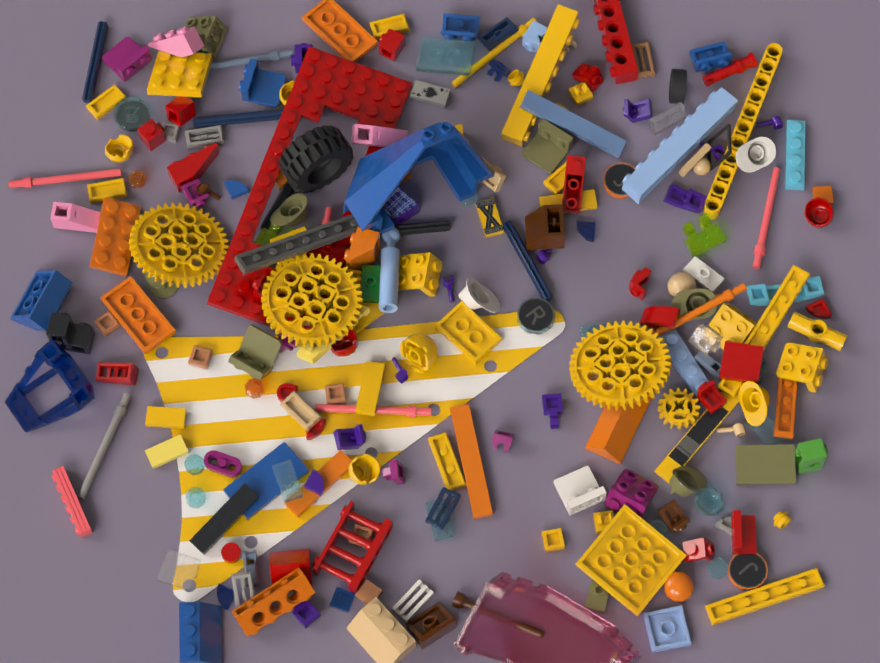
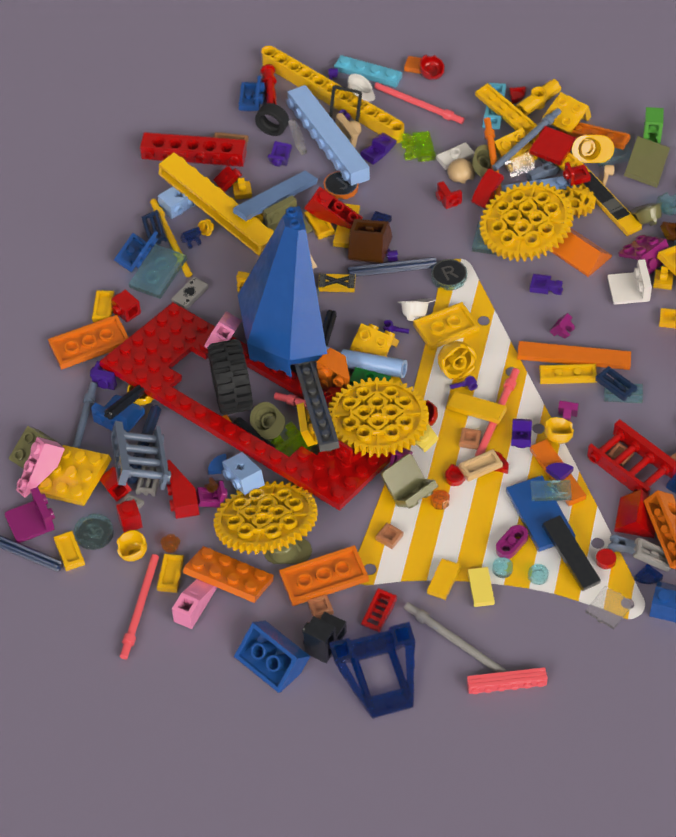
camera: 70 degrees left, 15 degrees down
none -> black axle [104,385,145,420]
none -> sand blue fence [111,421,171,490]
none -> light blue brick [222,452,265,495]
none -> sand blue bar [492,108,561,171]

